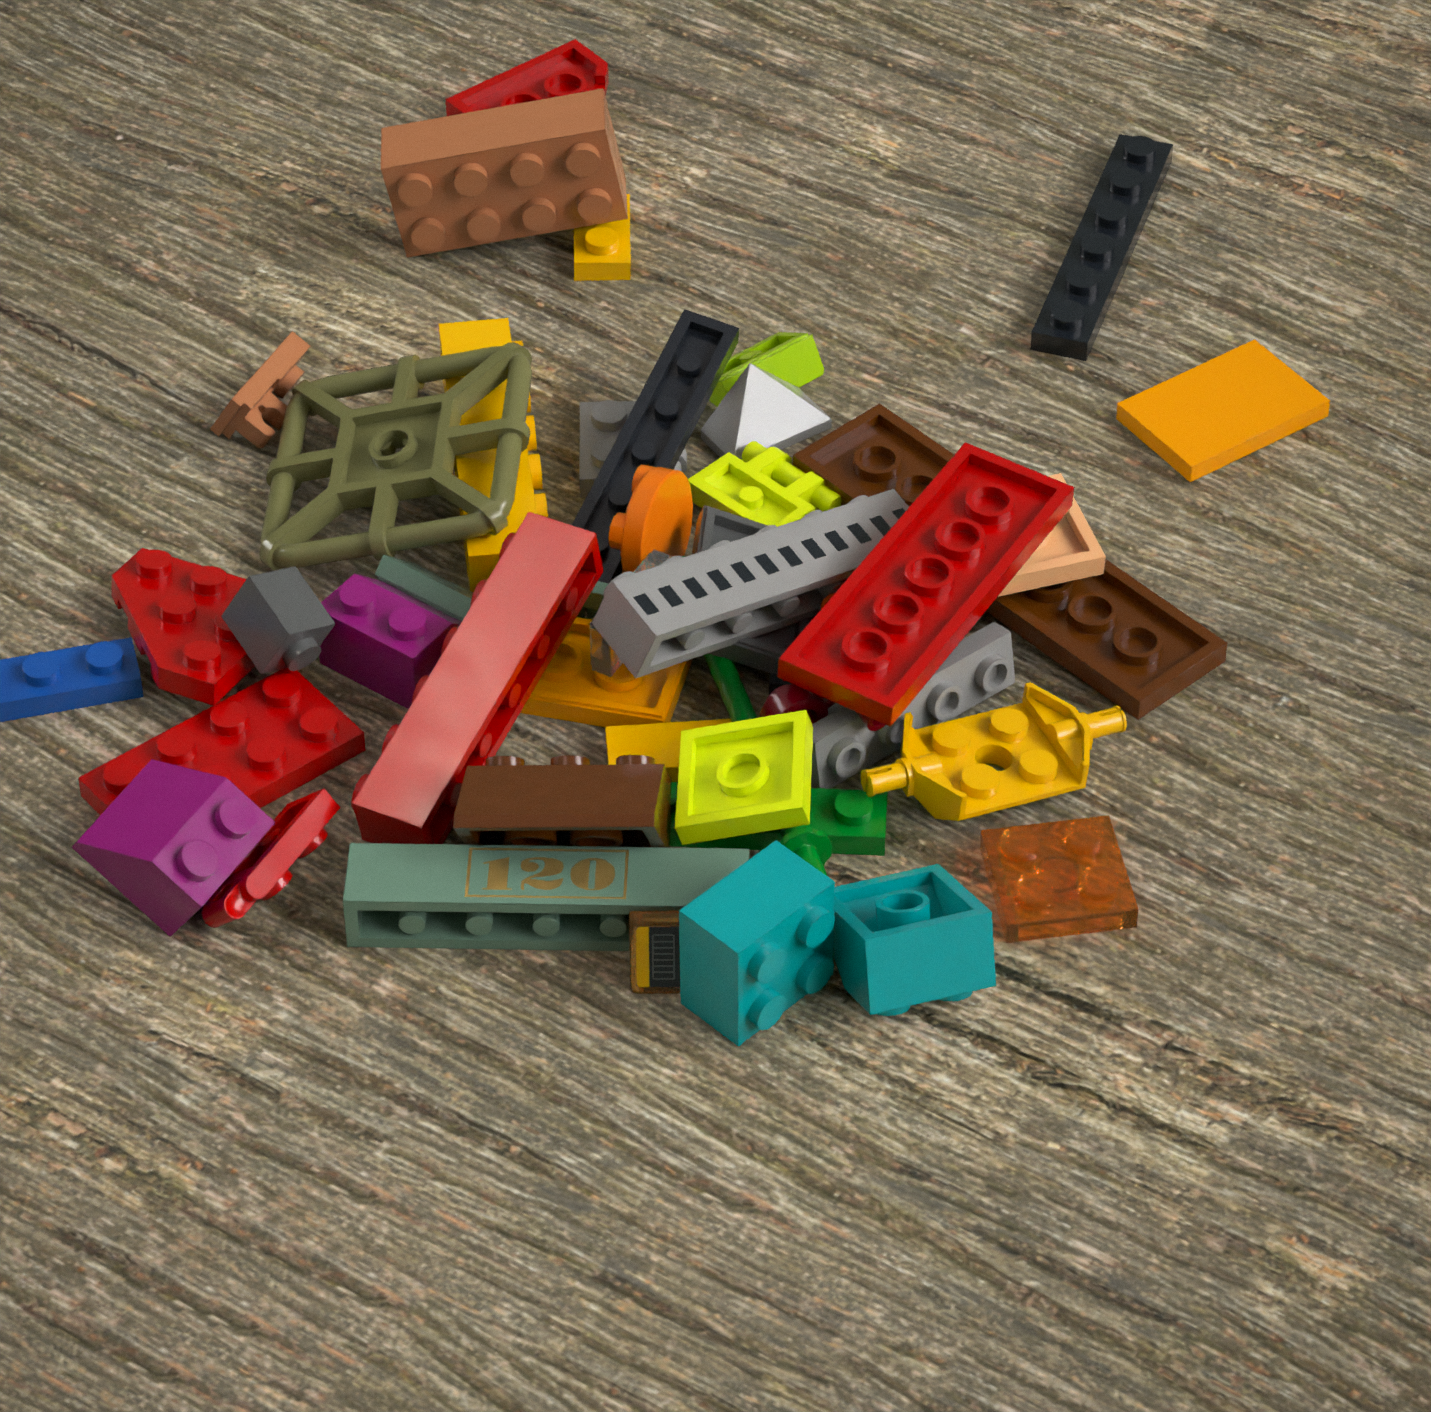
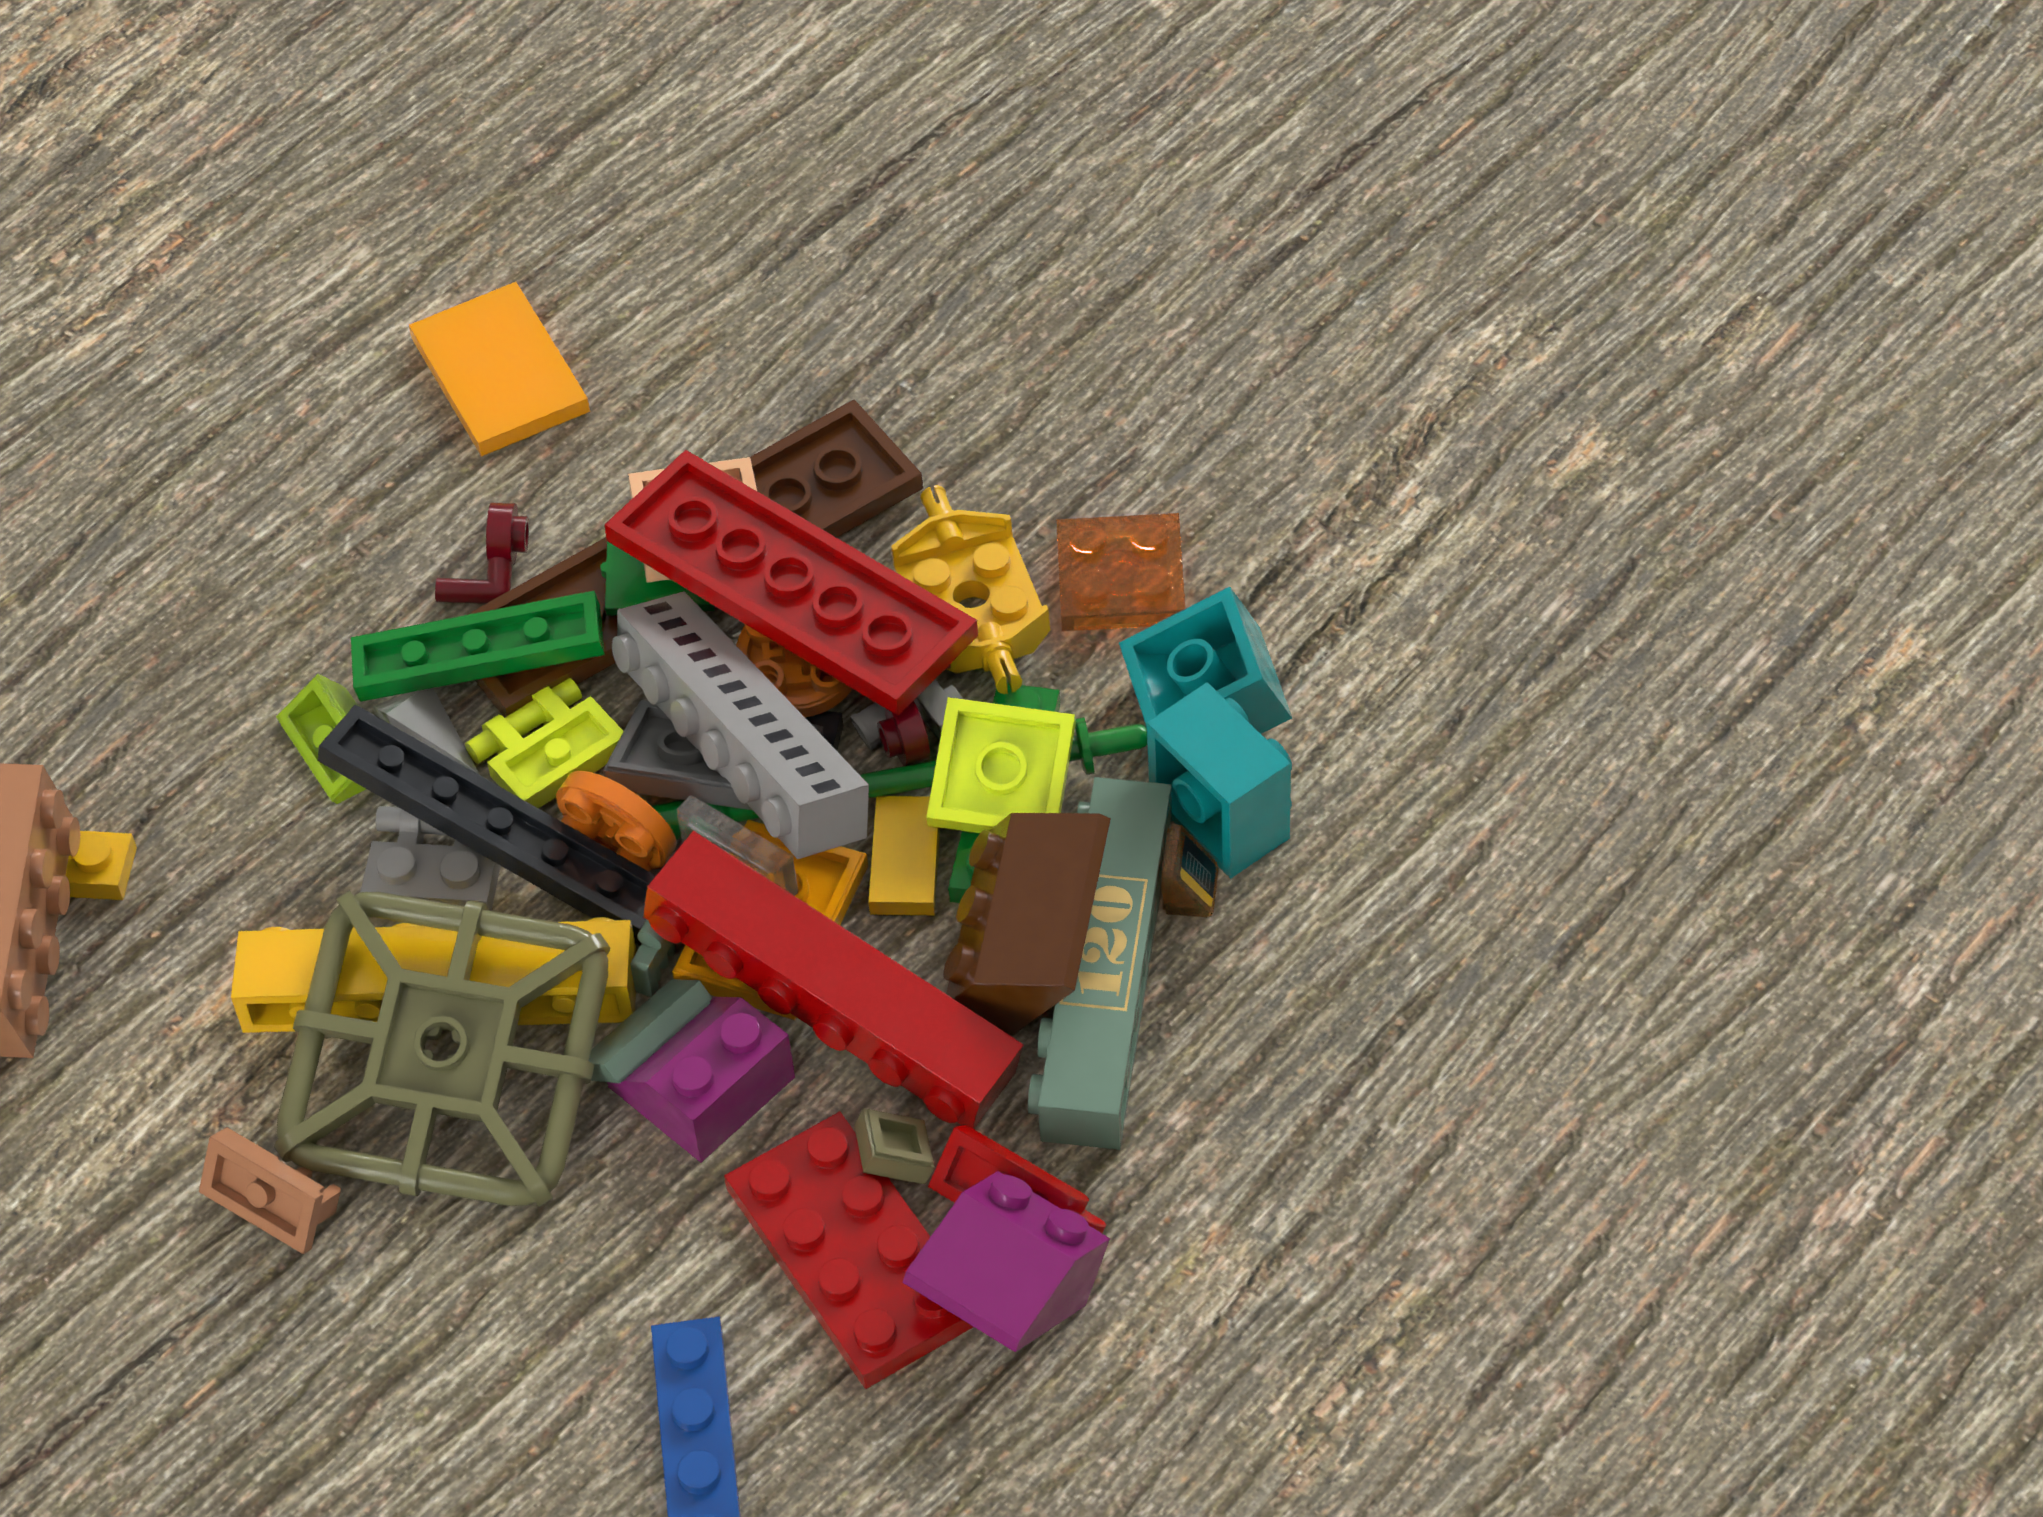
camera: 80 degrees left, 10 degrees up
red plate [111,548,255,706] -> none
dark grey brick [221,566,335,674] -> none
black plate [1030,134,1173,361] -> none
none -> green plate [351,590,605,702]
none -> dark red plate [435,502,529,604]
none -> olive tile [854,1108,935,1184]

